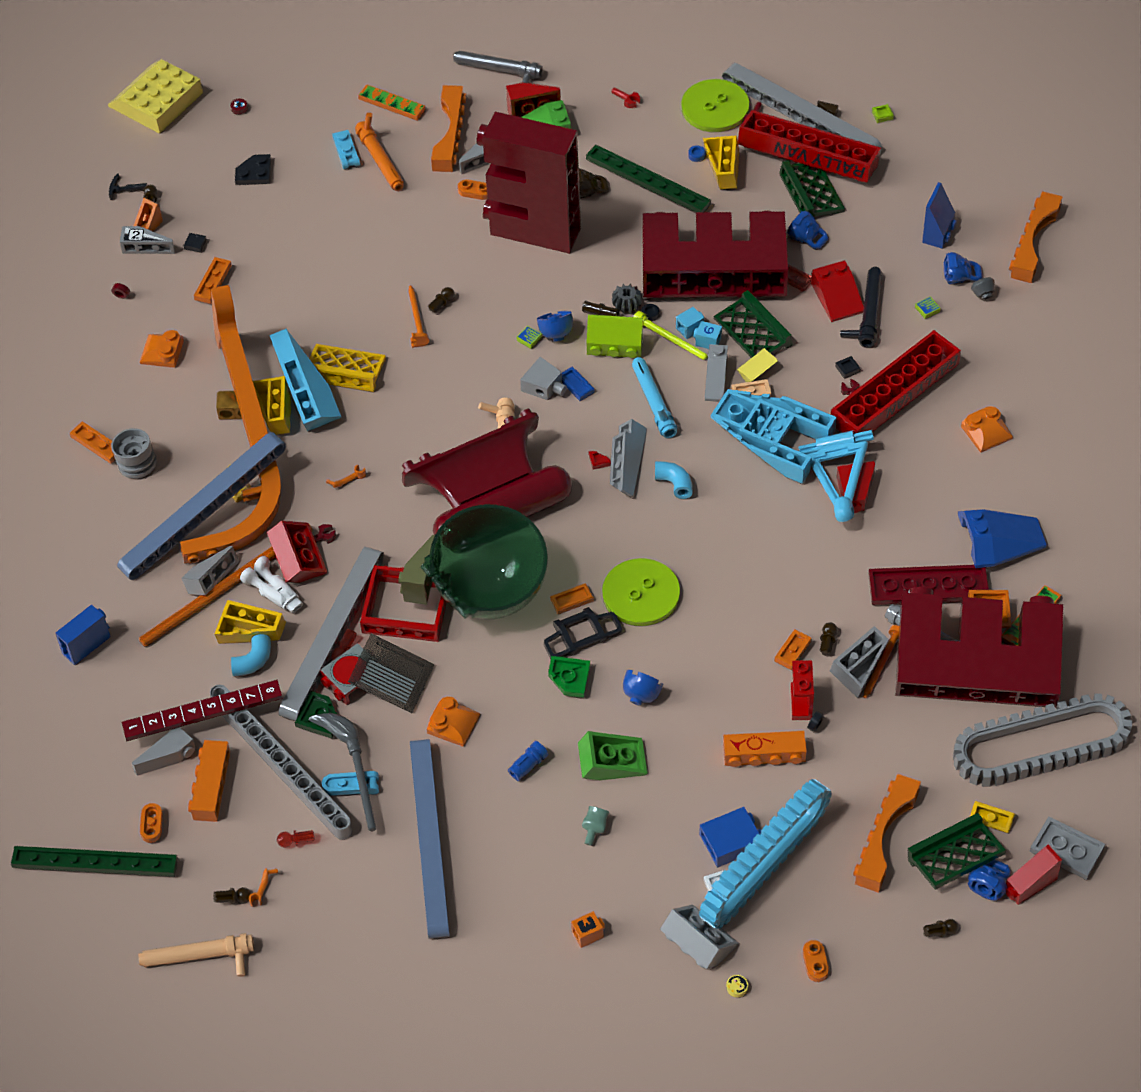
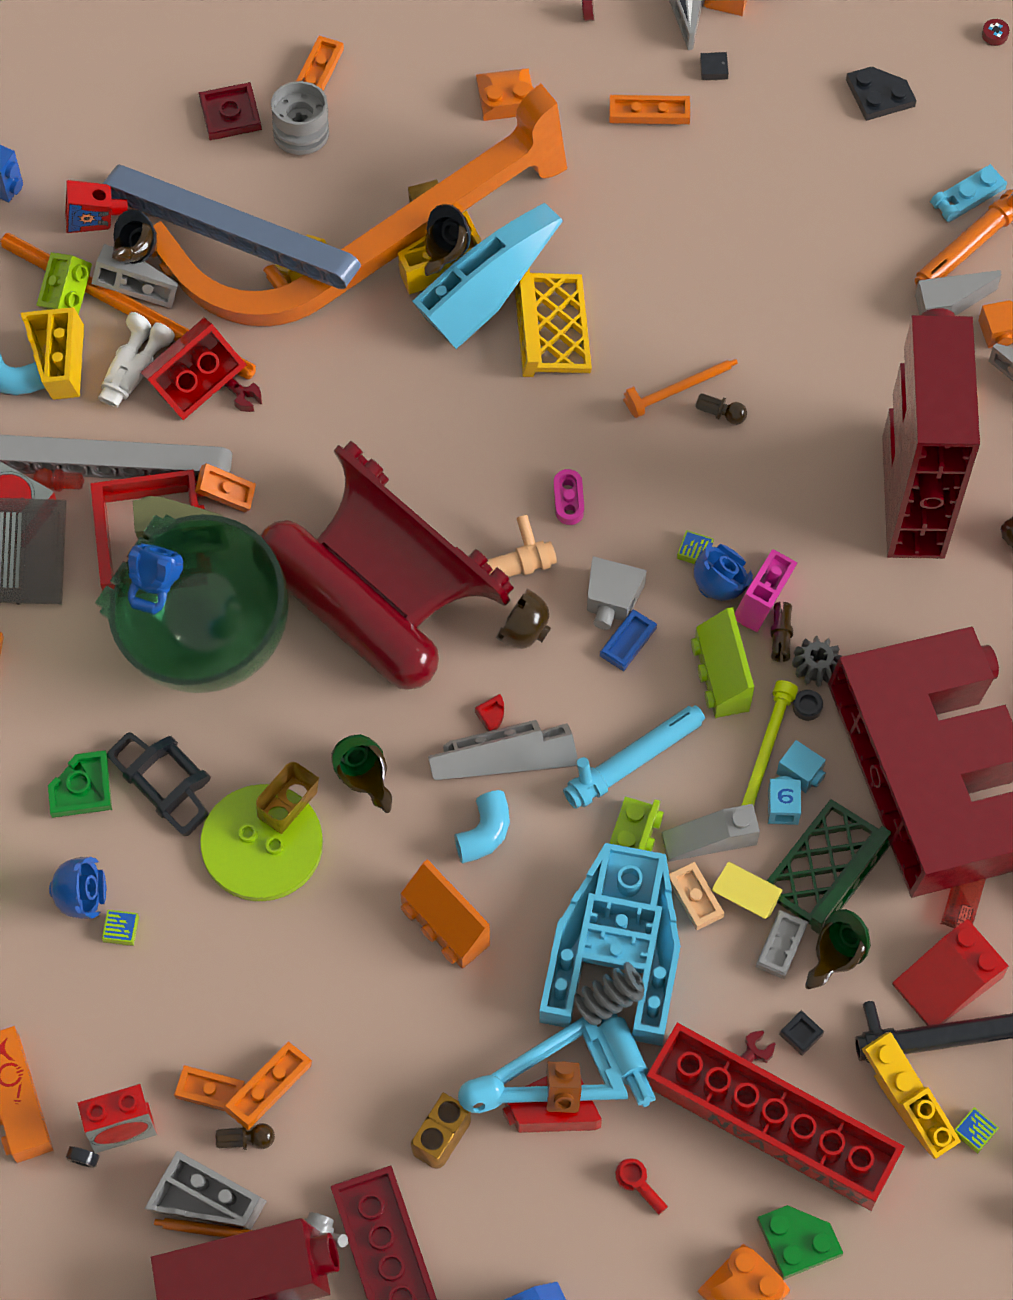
camera: 70 degrees right, 10 degrees up
orange piece [326,465,366,488] -> none
orange tile [550,583,594,614] -> none
none -> lime bracket [36,252,92,315]
none -> red torso [65,180,128,233]
none -> tile [102,910,139,946]
none -> piece [112,209,157,264]
none -> blue piece [128,543,183,615]
none -> orange plate [195,463,256,513]
none -> dark red tile [198,82,262,140]
none -> orange plate [224,1041,312,1130]
none -> pearl gold piece [256,762,319,834]
none -> piece [331,734,392,813]
none -> orange slope [400,859,490,969]
none -> pearl gold piece [411,1092,471,1169]
none -> piece [424,204,471,276]
none -> dark brown cylinder [496,588,551,649]
none -> dark orange bracket [546,1061,582,1113]
none -> dark pink plate [554,469,584,525]
none -> dark grey piece [574,962,645,1025]
none -> lime bracket [609,796,664,851]
none -> red plate [615,1158,668,1215]
none -> dark pink slope [734,549,798,633]
none -> light grey plate [756,910,808,979]
none -> green plate [757,1205,843,1280]
none -> piece [805,909,871,989]
none -> yellow slope [862,1032,961,1159]
none -> light grey slope [915,270,1002,316]

